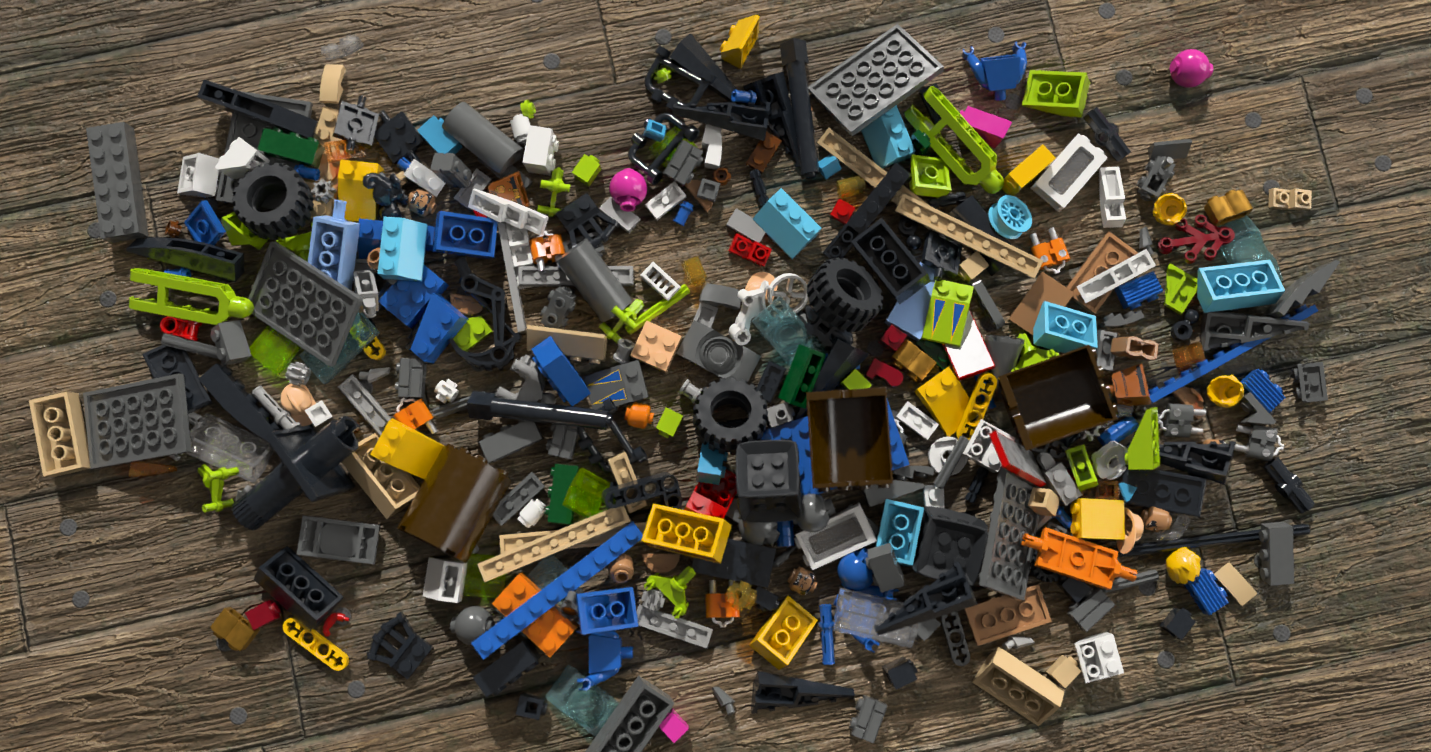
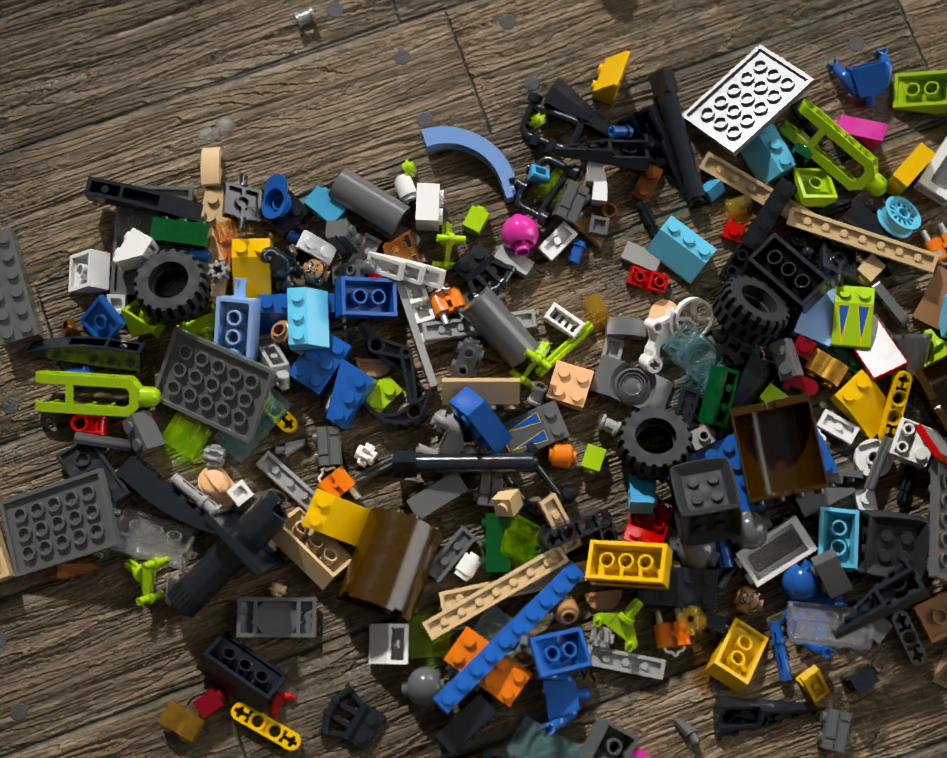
camera: 10 degrees left, 5 degrees down
none -> white plate [107,294,128,314]
none -> blue piece [261,174,292,219]
none -> tan plate [268,582,287,597]
none -> dark grey plate [332,259,377,285]
none -> medium blue arch [421,126,516,204]
none -> tan brick [492,487,523,517]
none -> dark grey brick [769,338,804,382]
none -> yellow slope [796,665,830,703]

